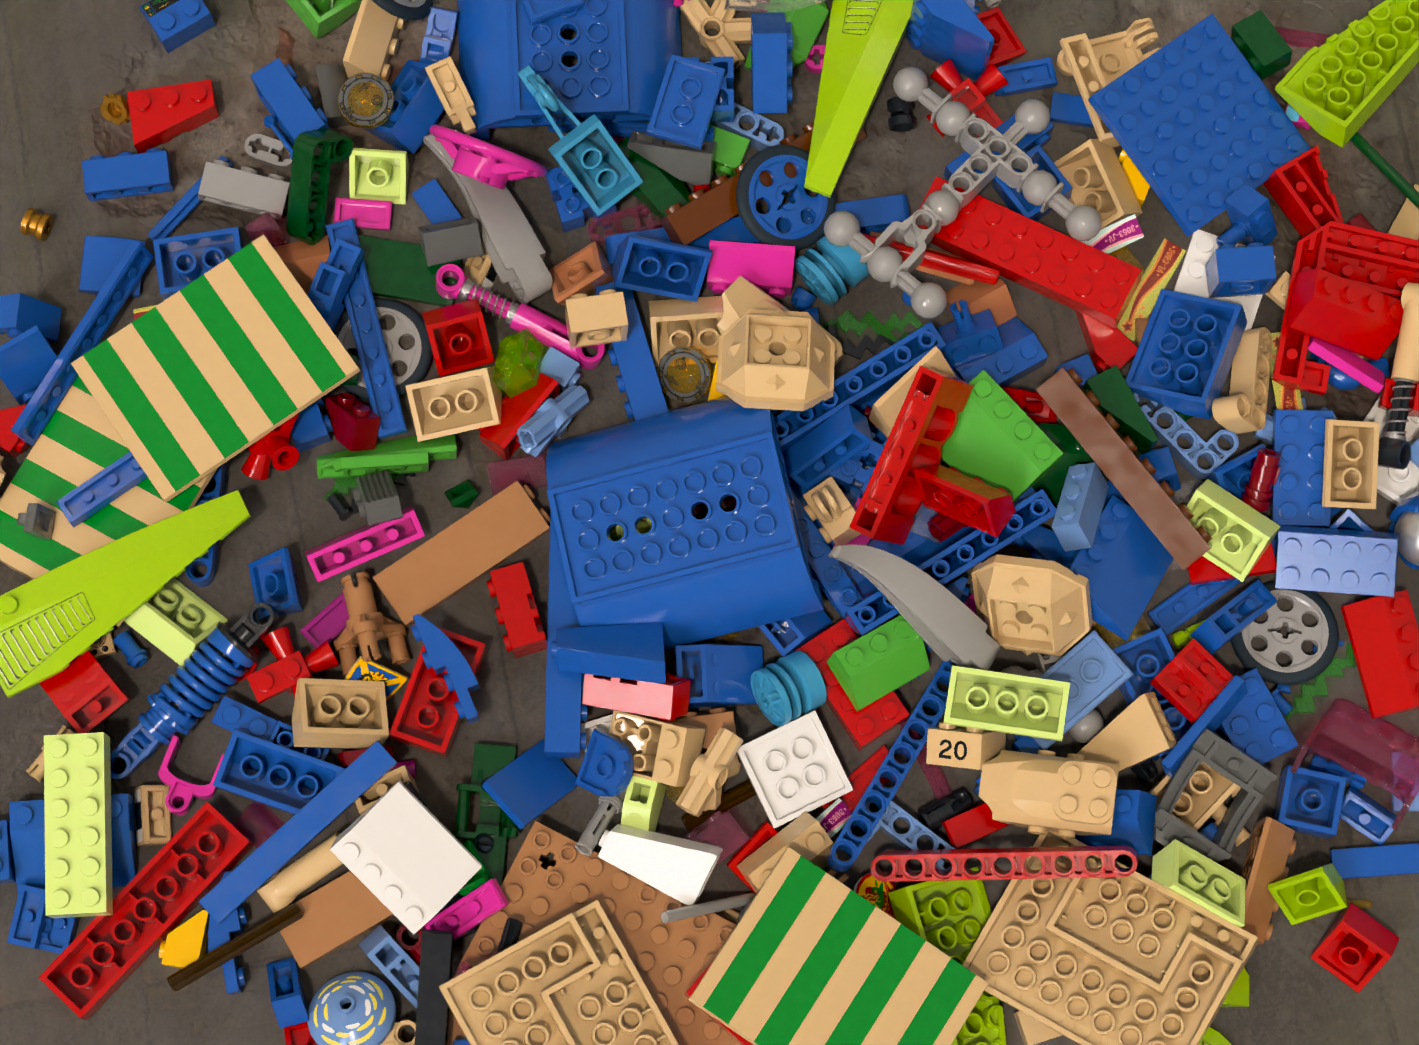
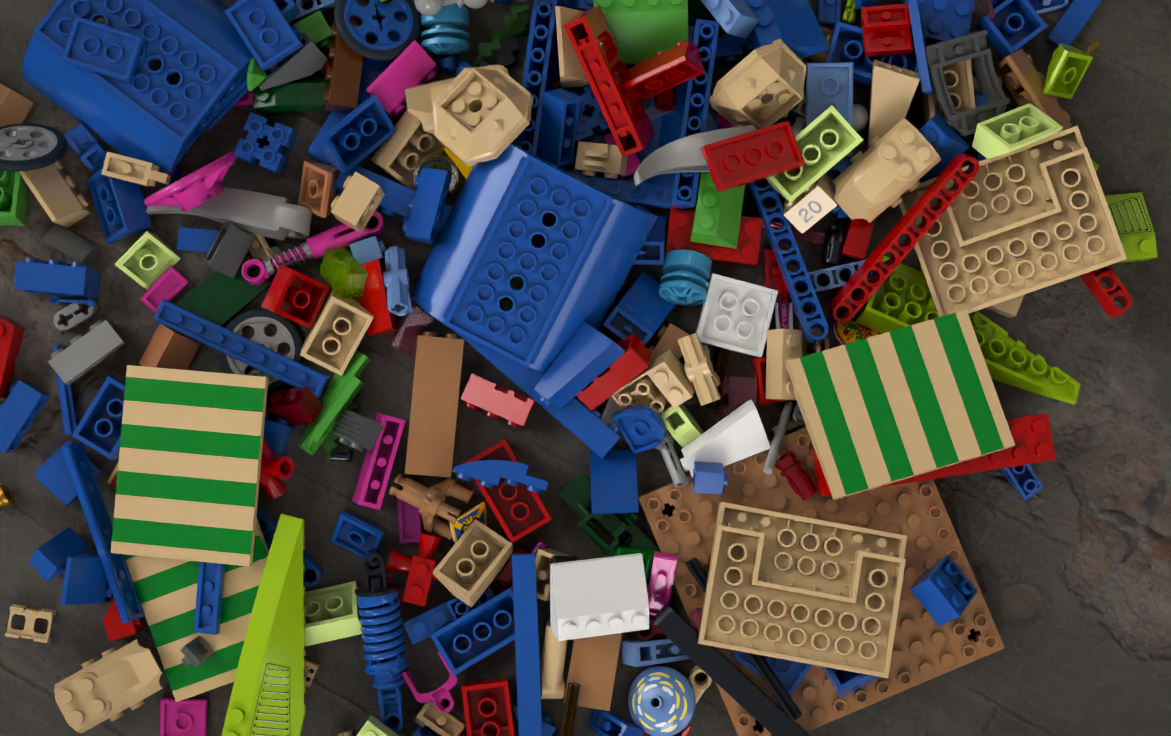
camera: 45 degrees left, 10 degrees up
red slope [39,650,131,733] -> none
blue pin [113,631,148,669] -> none
clear pink slope [234,802,284,848] -> none
clear pink slope [245,212,287,247] -> none
dark green beam [286,128,353,246] -> none
blue slope [308,238,365,331] -> none
tile [338,73,394,129] -> none
dark green slope [444,480,478,509] -> none
dark azure slope [517,65,643,216] -> none
clear pink beam [588,204,663,246] -> none
red slope [1310,903,1400,993] -> none
none -> bright green slope [247,57,267,91]
none -> blue slope [403,168,452,245]
none -> blue brick [692,461,728,495]
none -> red tile [701,120,805,193]
none -> dark red axle [774,450,818,501]

